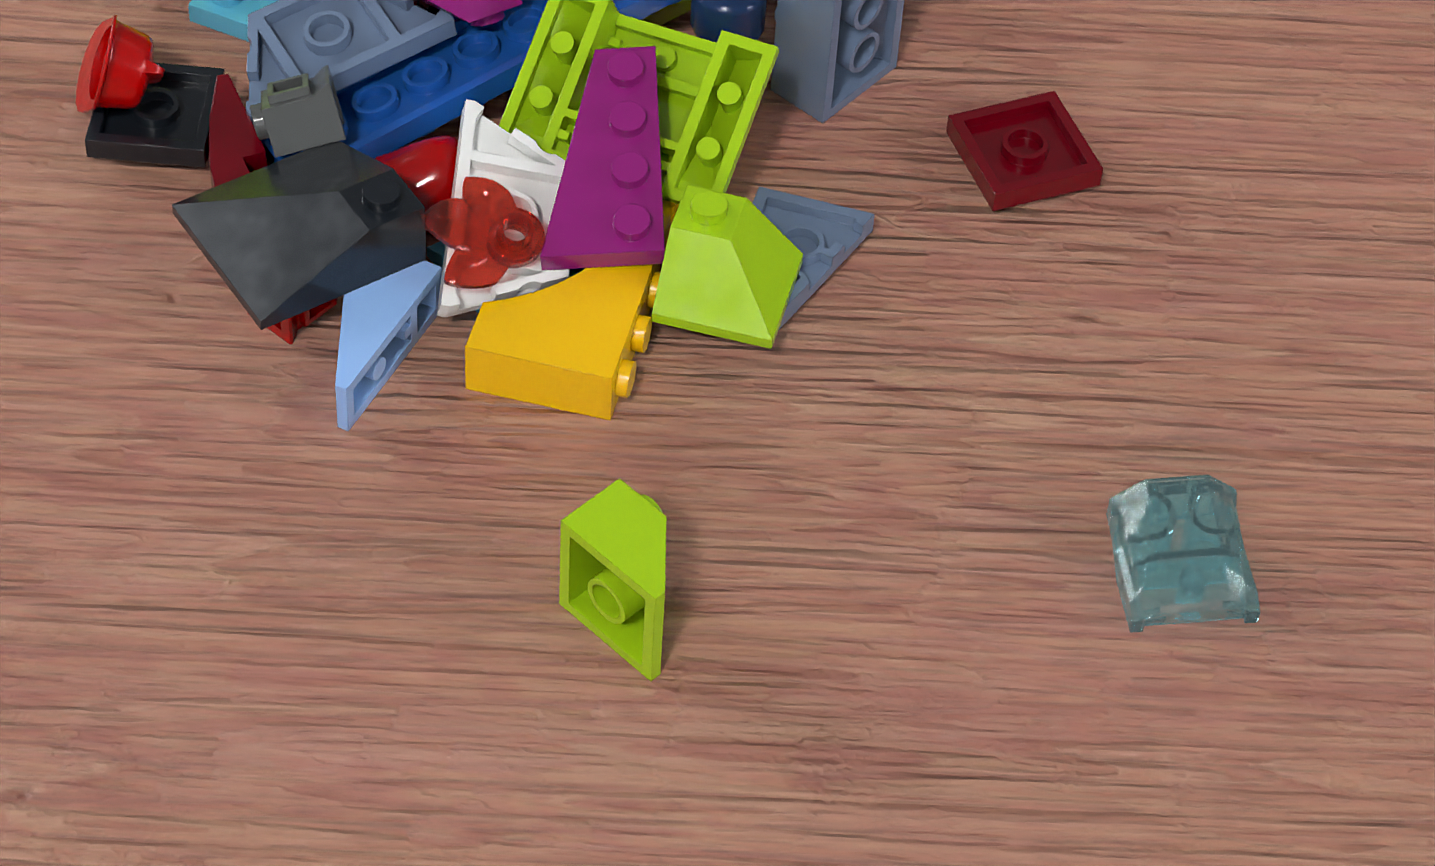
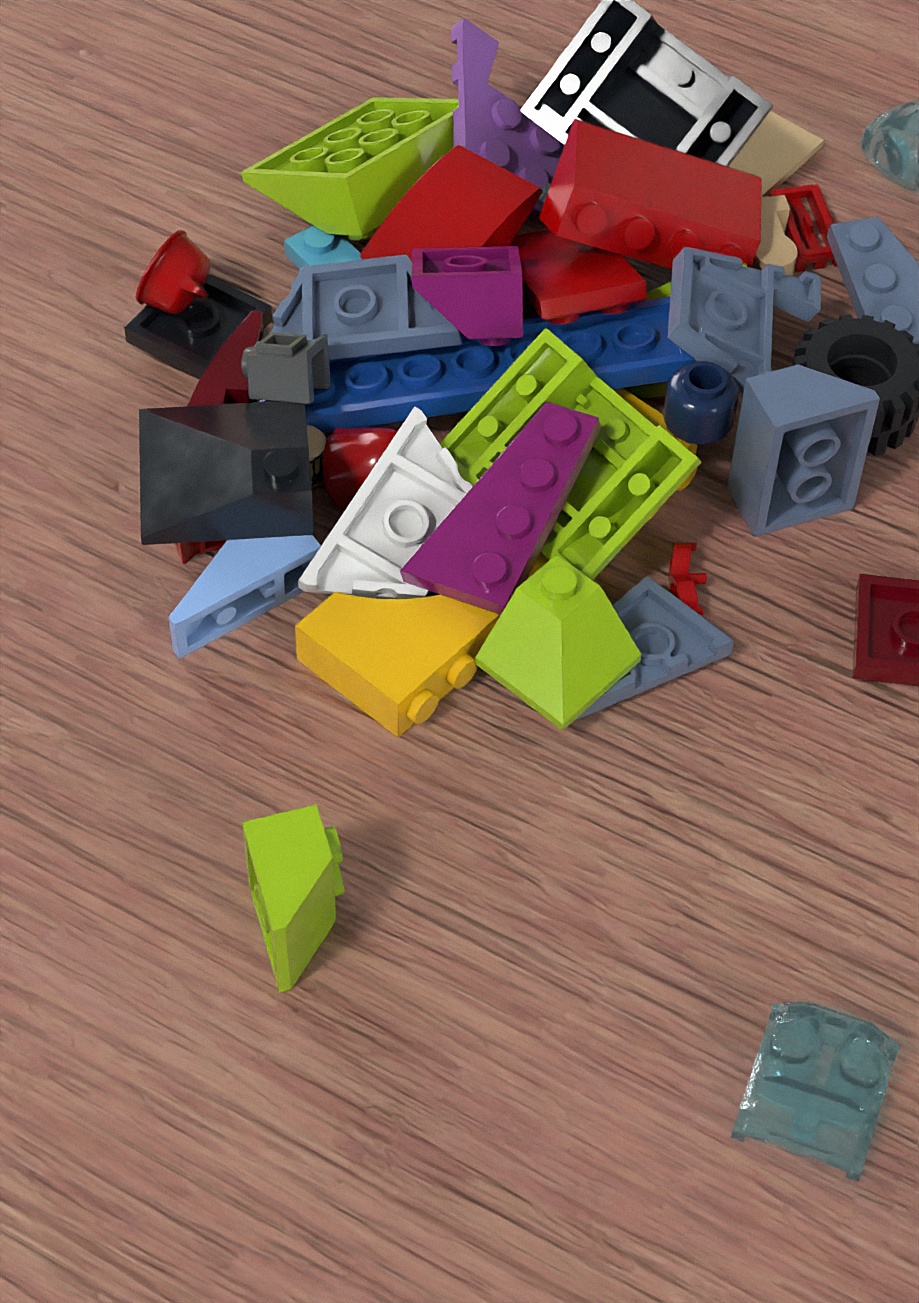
camera: 30 degrees right, 5 degrees up
clear red plate [425,177,545,289] -> none
none -> red piece [668,542,707,615]

